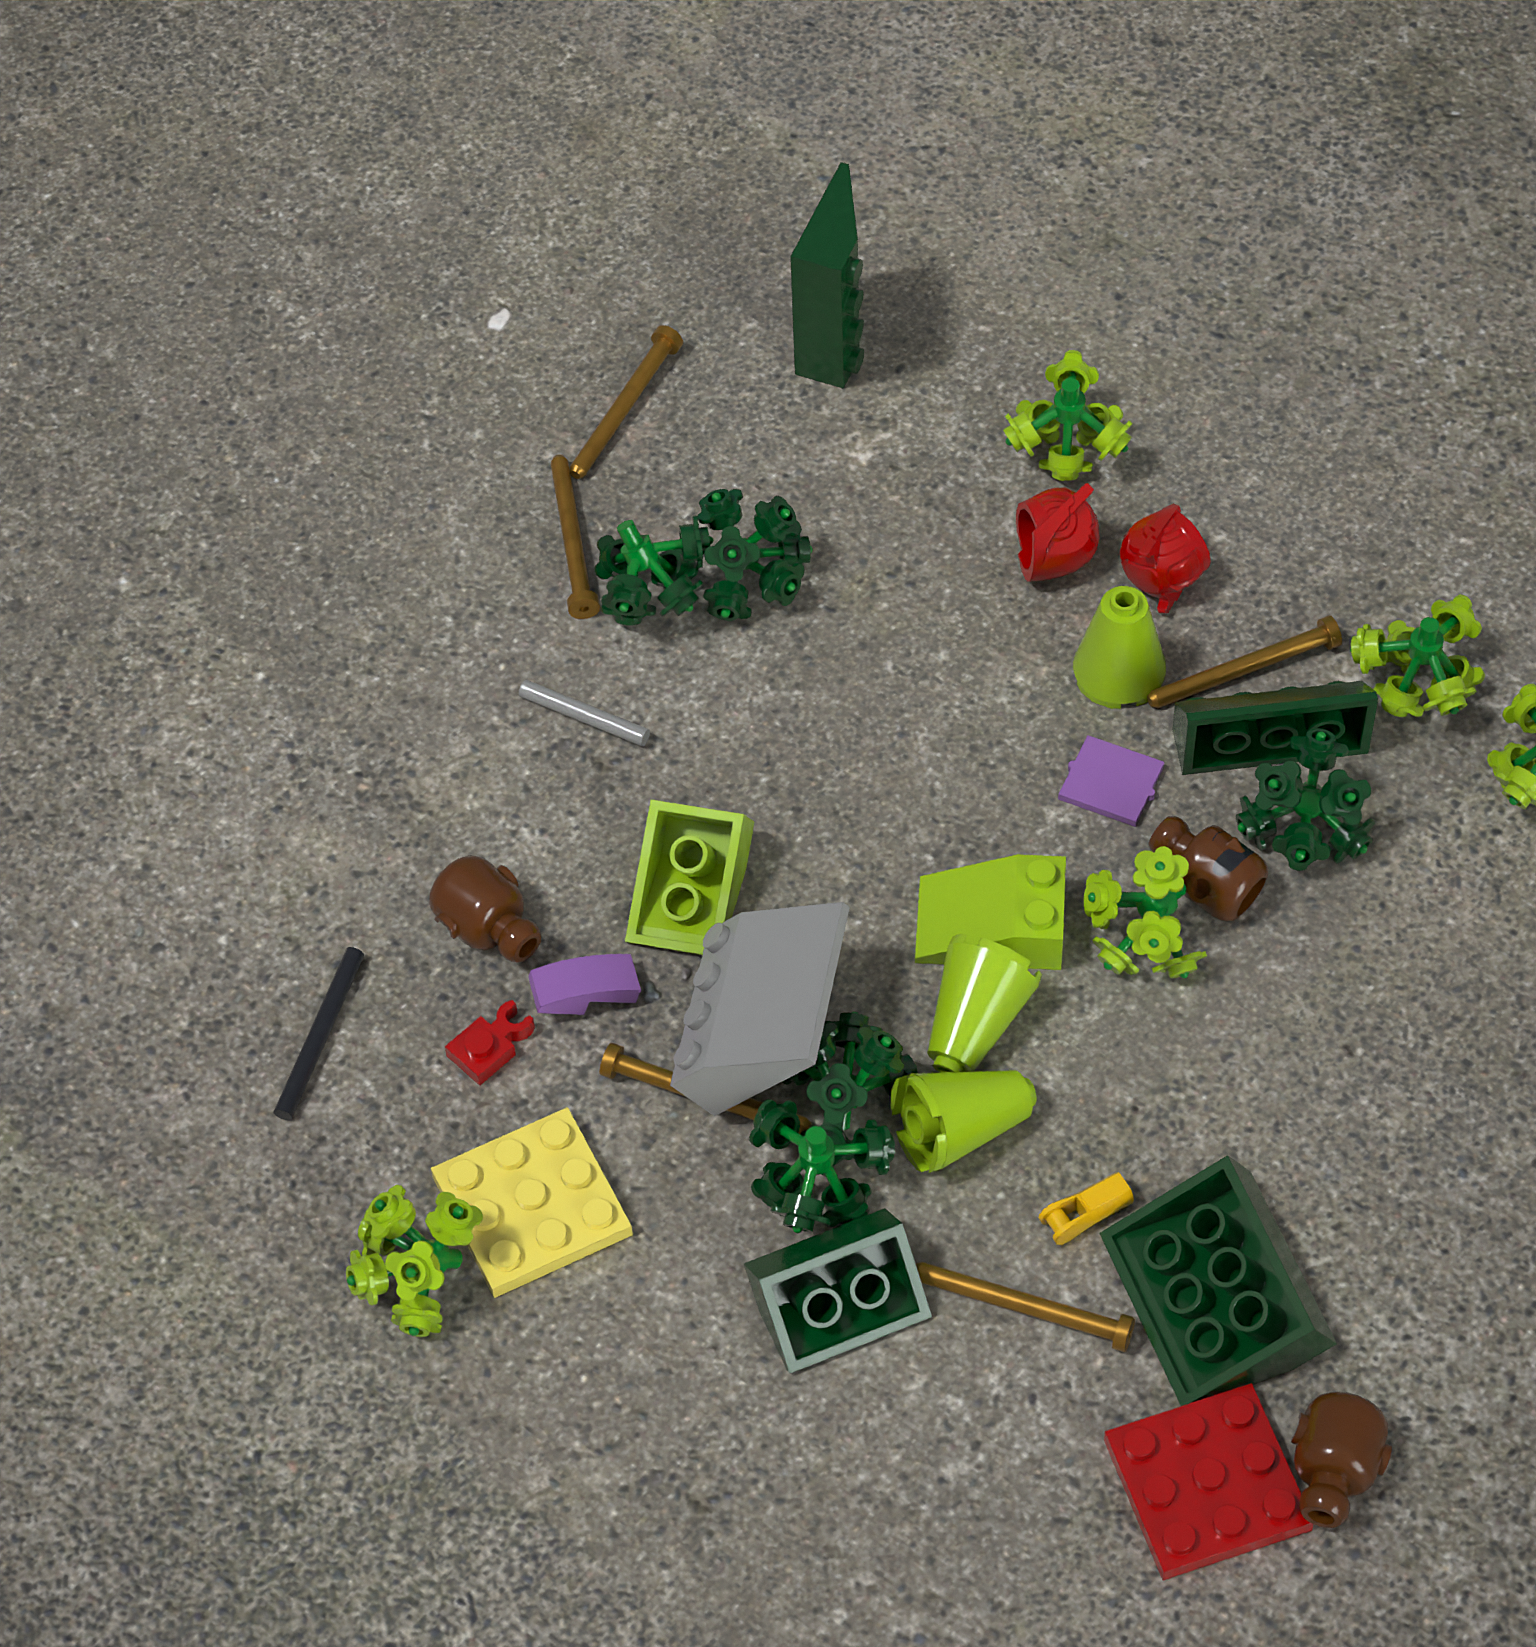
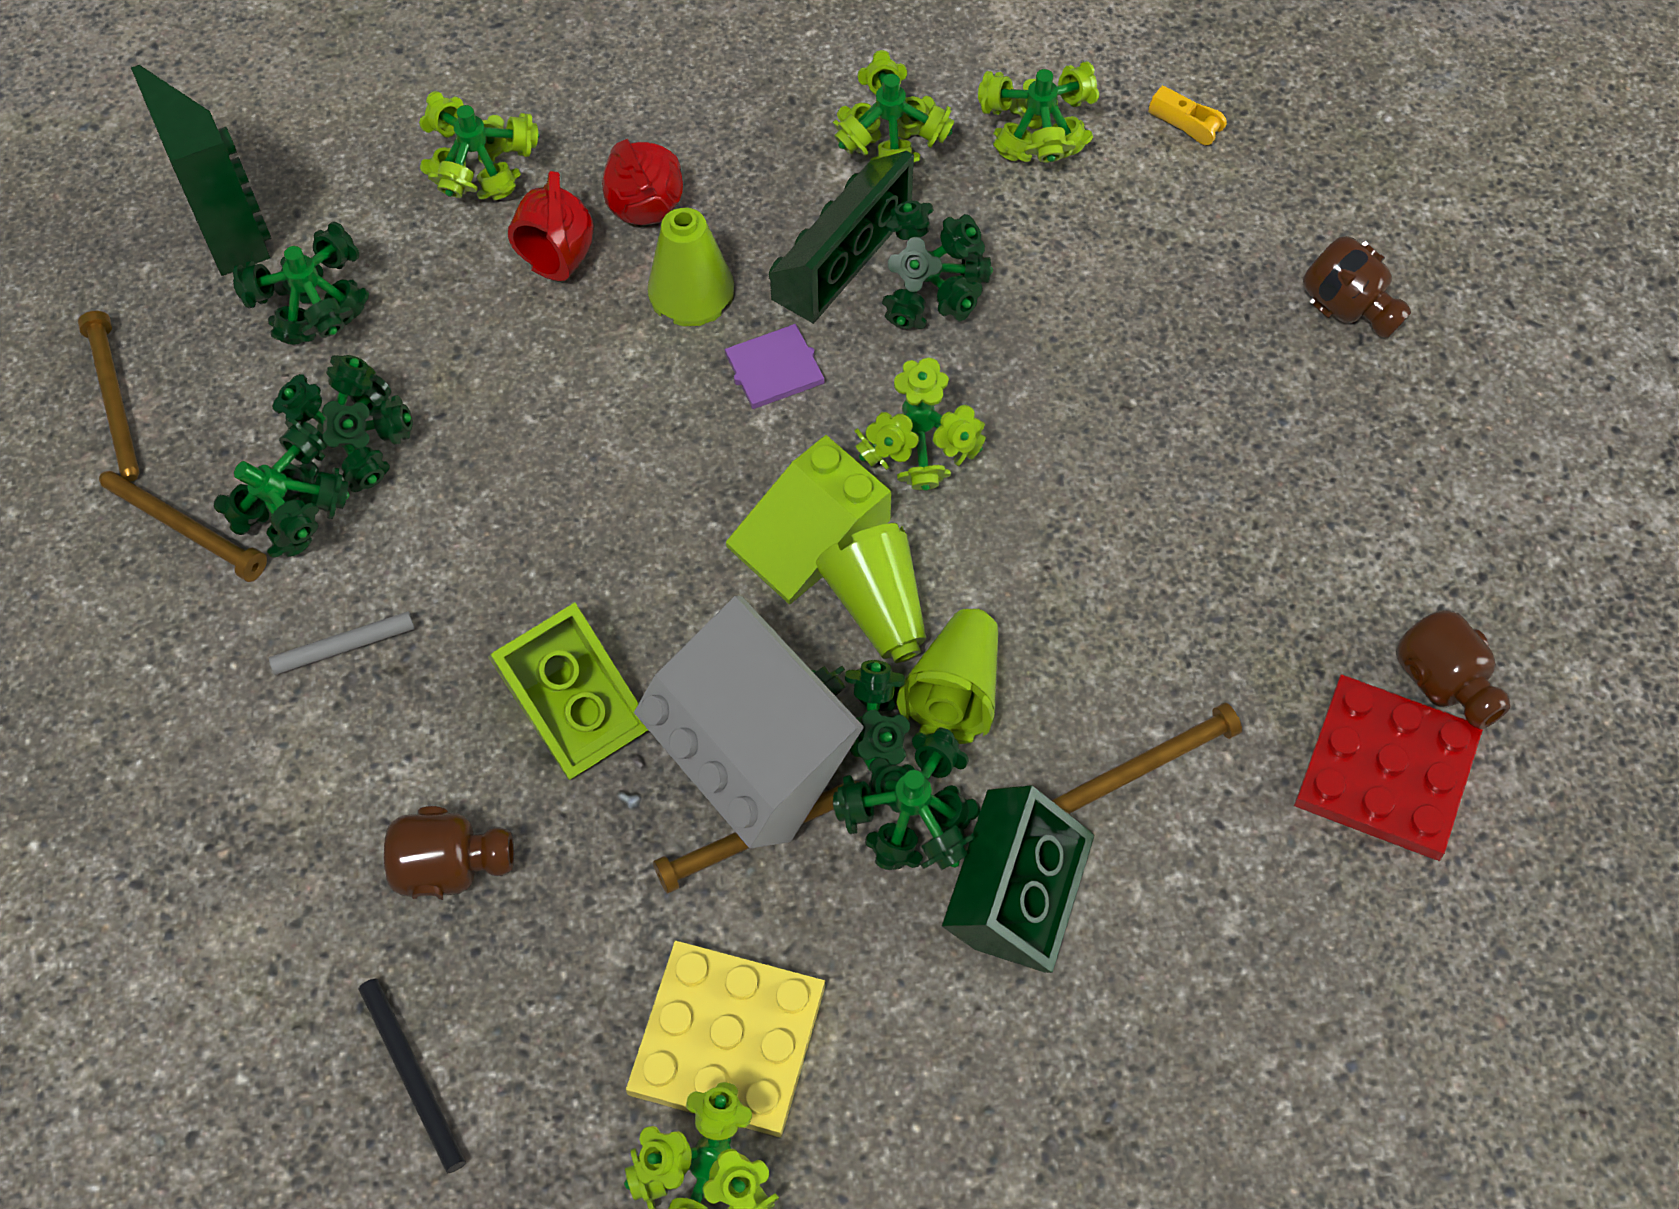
camera: 50 degrees left, 5 degrees up
red plate [445,1000,535,1086] -> none
medium lavender slope [528,954,641,1015] -> none
yellow bar [1038,1172,1134,1245] -> none
dark green slope [1099,1155,1337,1406] -> none
pearl gold bar [1147,615,1342,708] -> none
reddish brown piece [1148,816,1268,922] -> none
none -> dark green plant [233,222,369,345]

